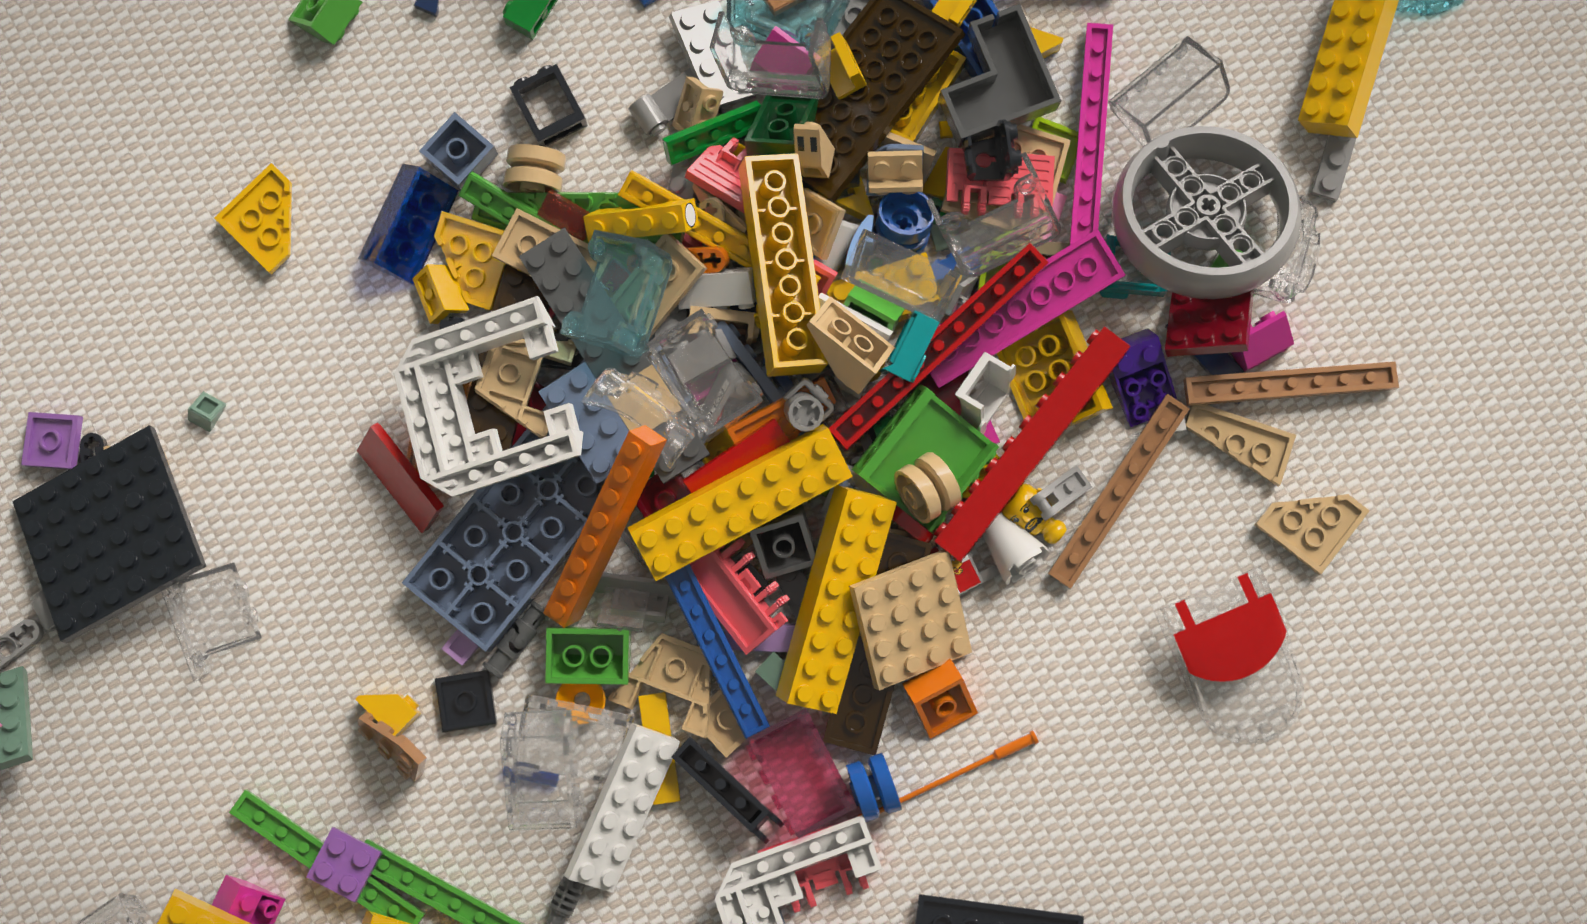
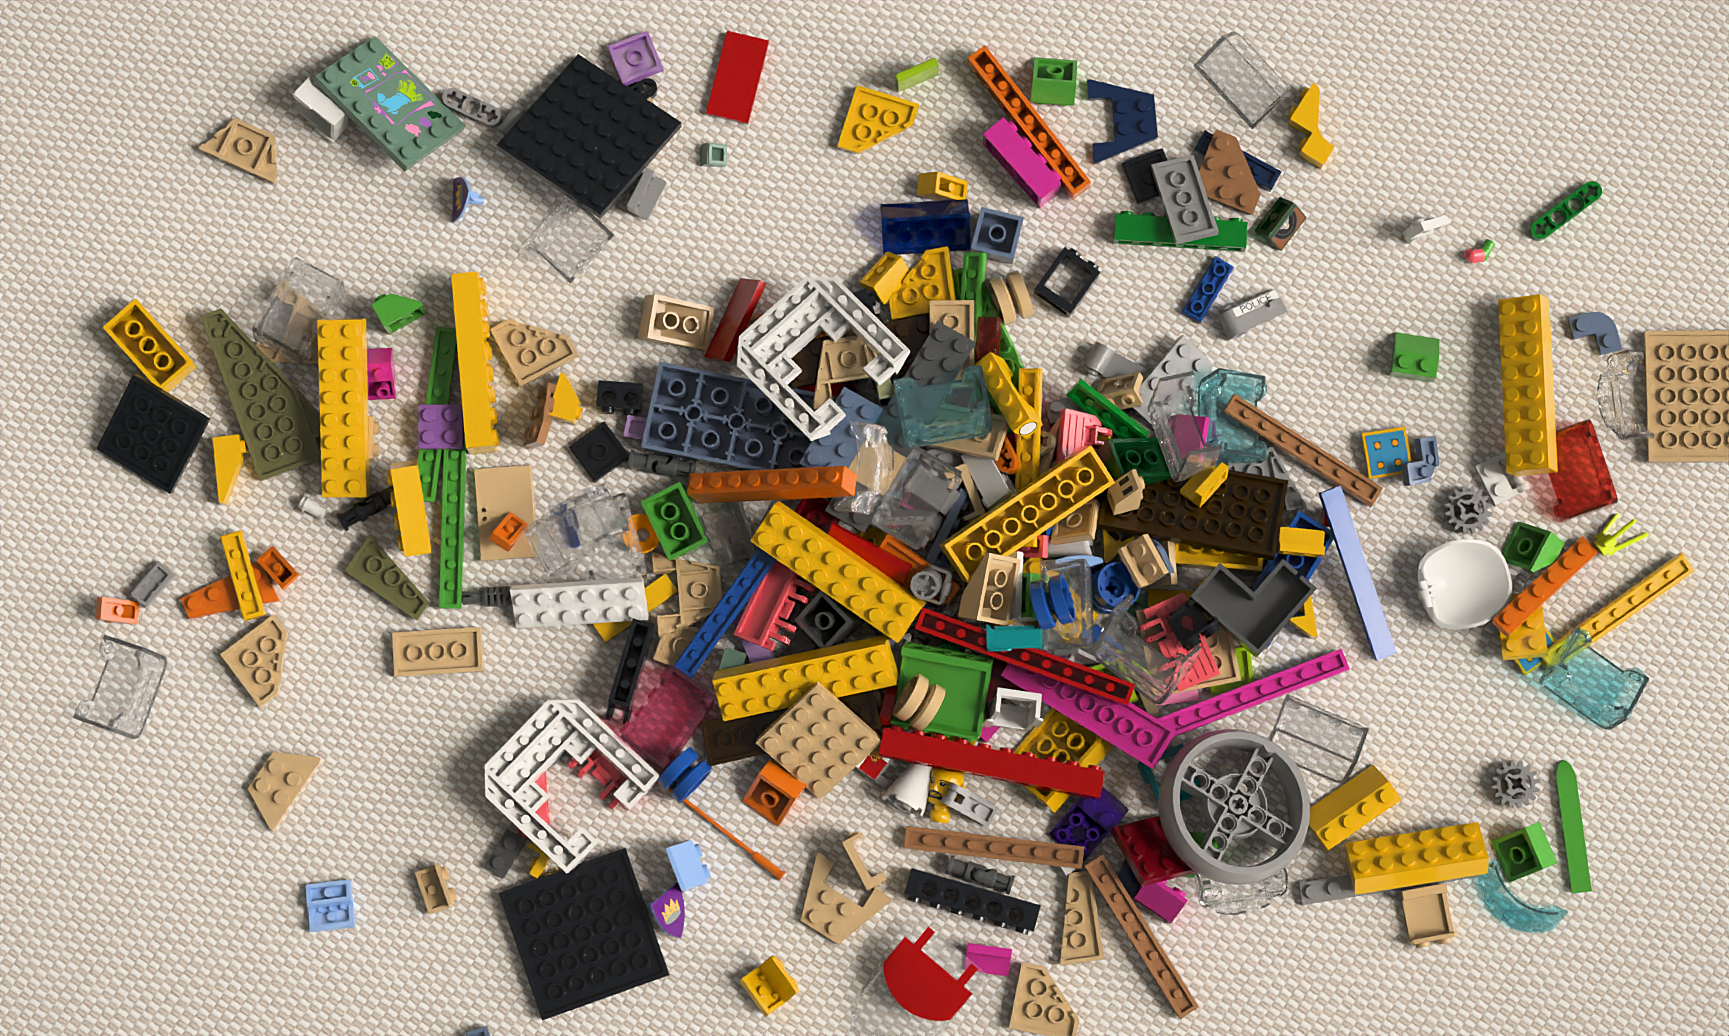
camera: 65 degrees right, 0 degrees up
none -> bright green slope [371,293,427,335]
none -> yellow brick [451,271,500,455]
none -> shield [452,177,484,223]
none -> tan container [474,464,538,561]
none -> orange slope [489,512,528,552]
none -> tan plate [490,319,579,388]
none -> black brick [596,380,644,416]
none -> light grey bracket [625,167,667,220]
none -> tan slope [637,294,714,351]
none -> dark purple shield [646,882,685,938]
none -> light blue slope [666,840,711,892]
none -> red tile [706,31,769,125]
none -> yellow bracket [739,955,799,1017]
none -> tan wing [801,852,892,945]
none -> tan panel [842,830,887,892]
none -> lime tile [895,58,939,92]
none -> black brick [904,868,1041,935]
none -> yellow slope [917,171,968,203]
none -> dark grey piece [945,855,1015,895]
none -> dark pink panel [964,943,1012,976]
none -> orange brick [967,45,1091,200]
none -> dark pink brick [982,117,1061,208]
none -> blue wheel [1030,574,1076,630]
none -> yellow slope [1309,764,1402,852]
none -> tan panel [1399,883,1457,949]

